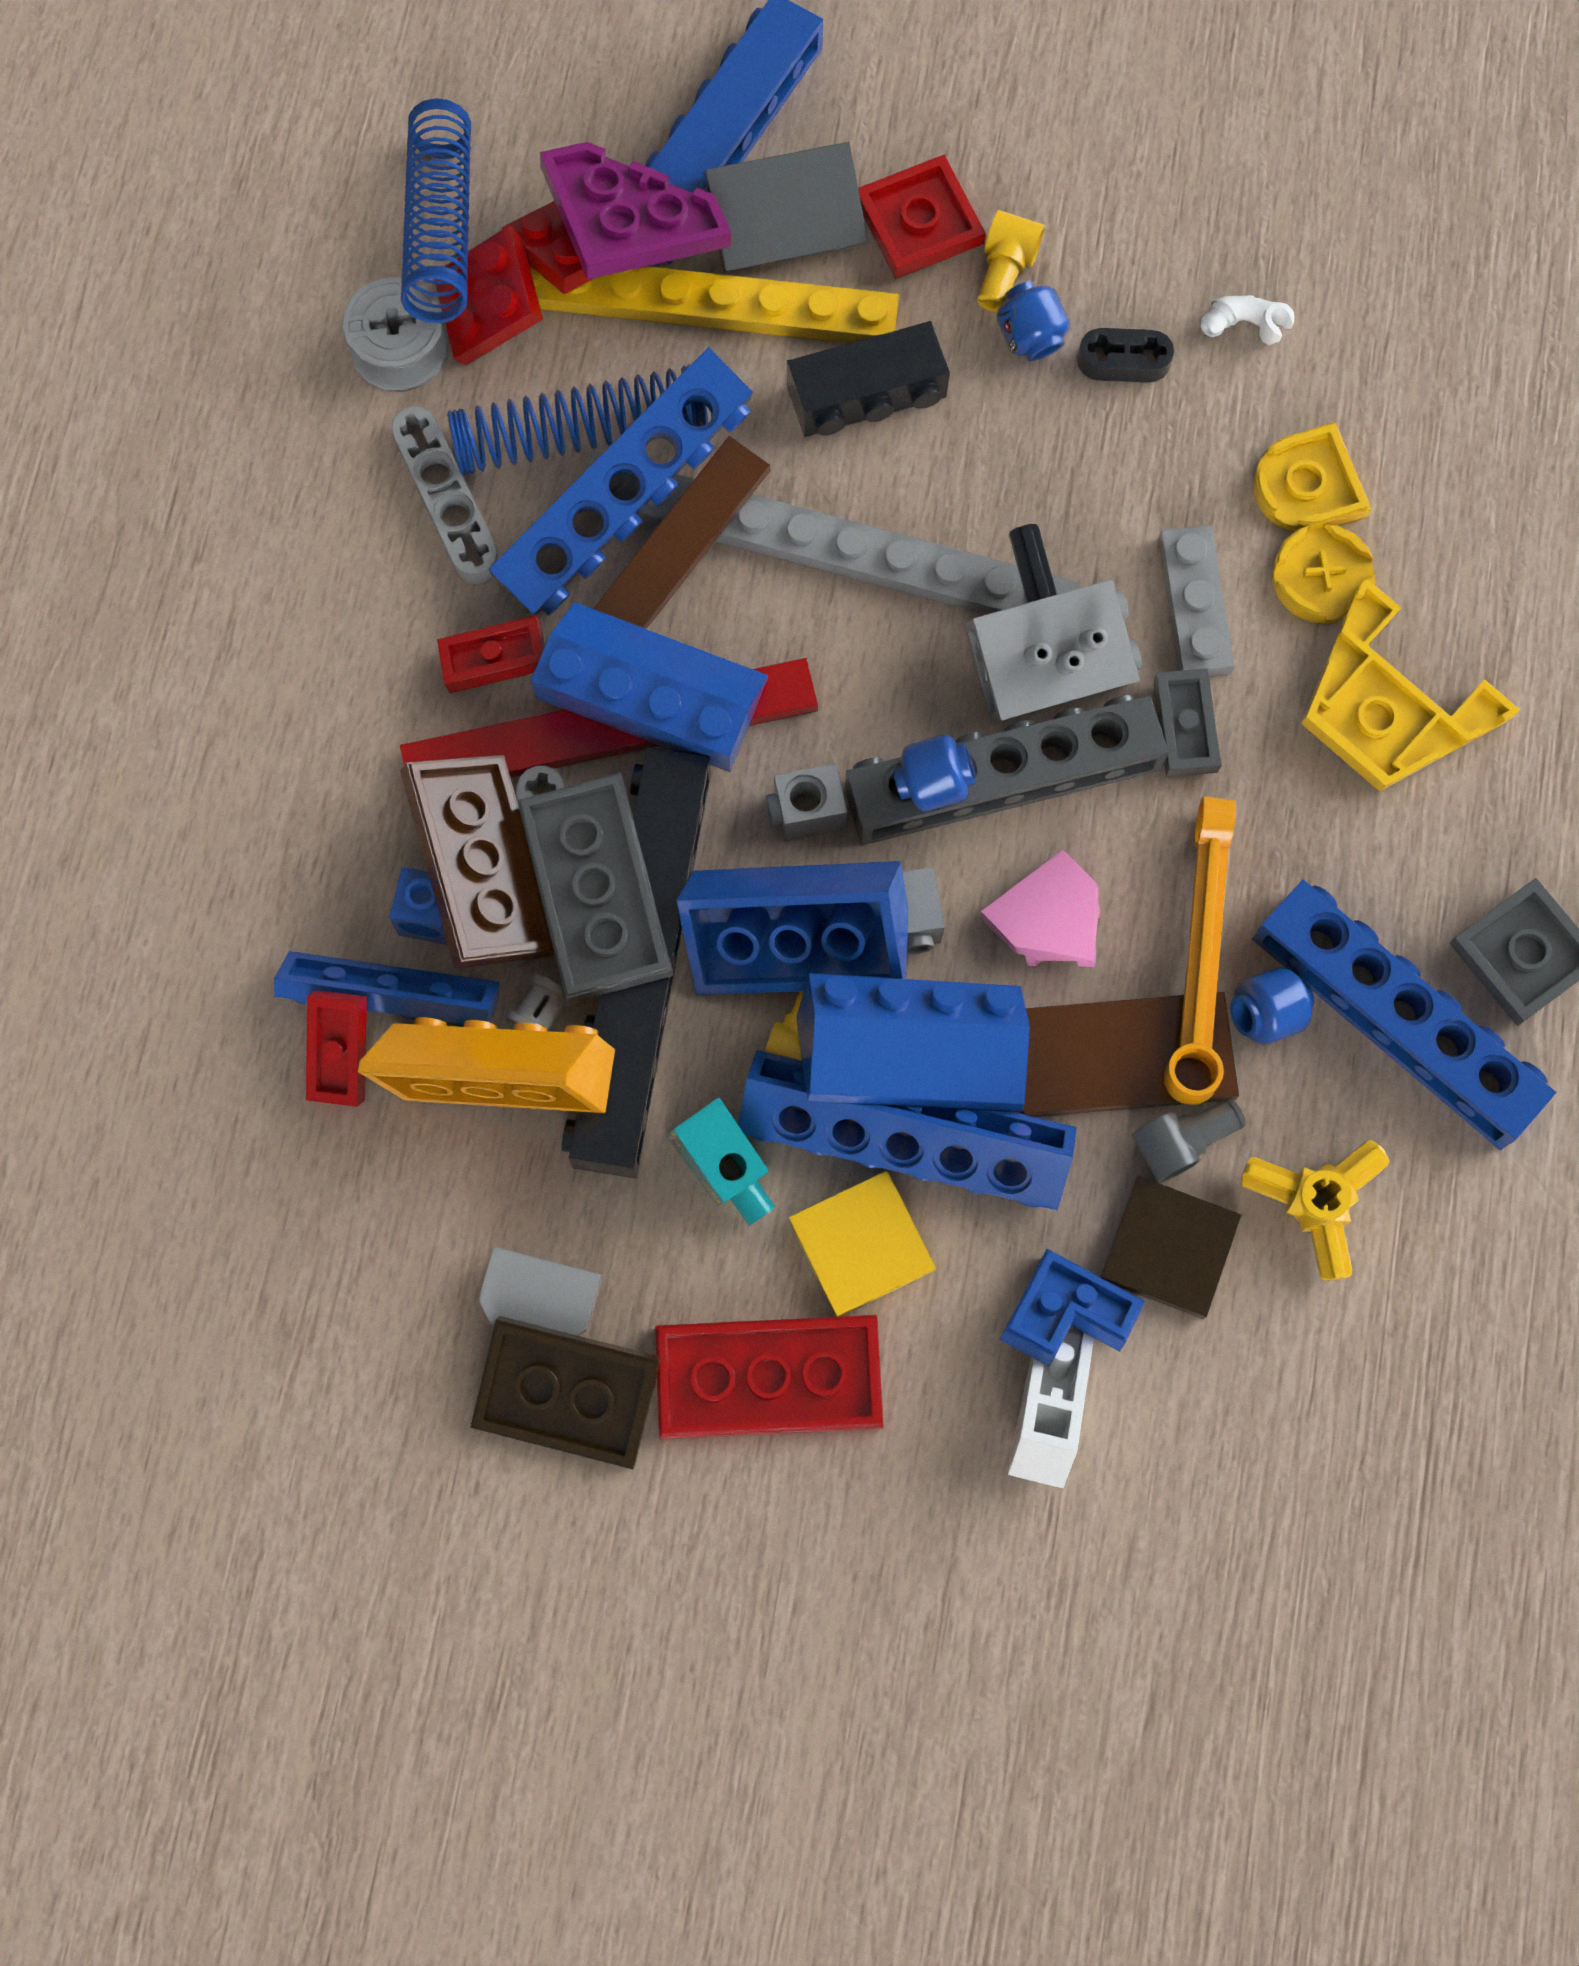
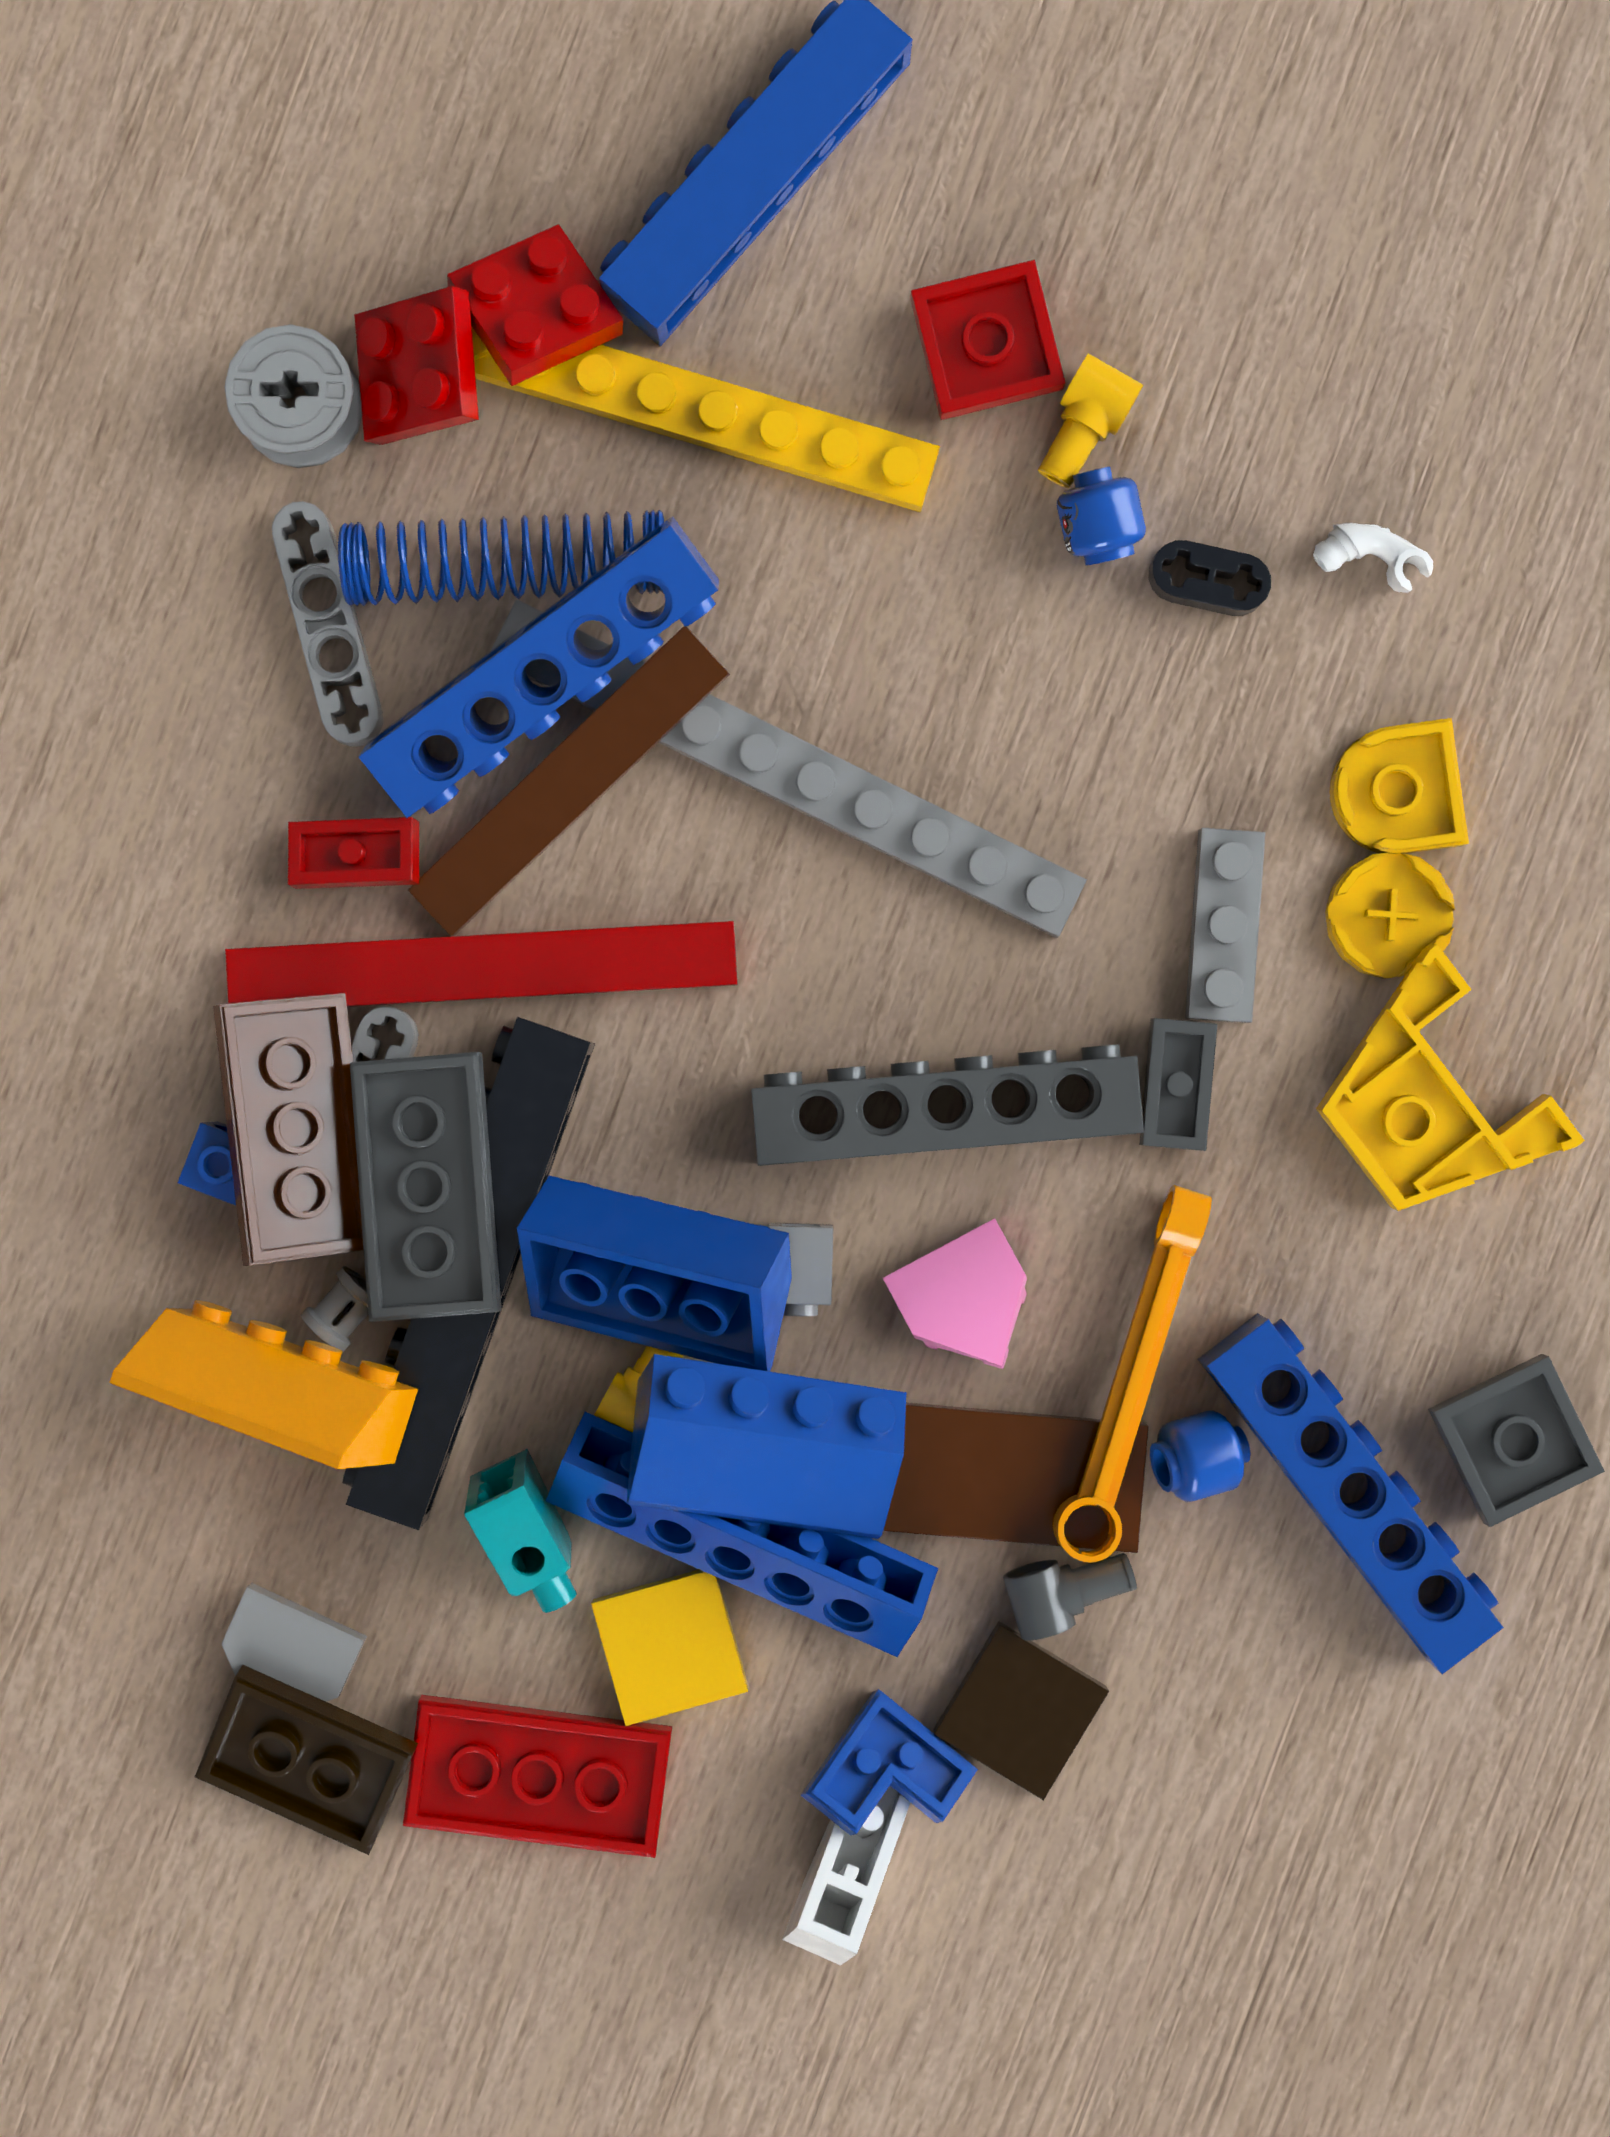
camera: 10 degrees right, 15 degrees up
blue plate [274,951,499,1027] -> none
red plate [306,990,367,1107] -> none
blue piece [401,98,471,323] -> none
blue slope [531,602,768,772] -> none
magenta plate [540,142,732,280] -> none
dark grey tile [703,142,868,273] -> none
light grey brick [766,763,847,841] -> none
black brick [787,321,950,437] -> none
blue head [893,735,976,812] -> none
light grey piece [964,524,1143,723] -> none
yellow bush [1240,1140,1390,1281] -> none

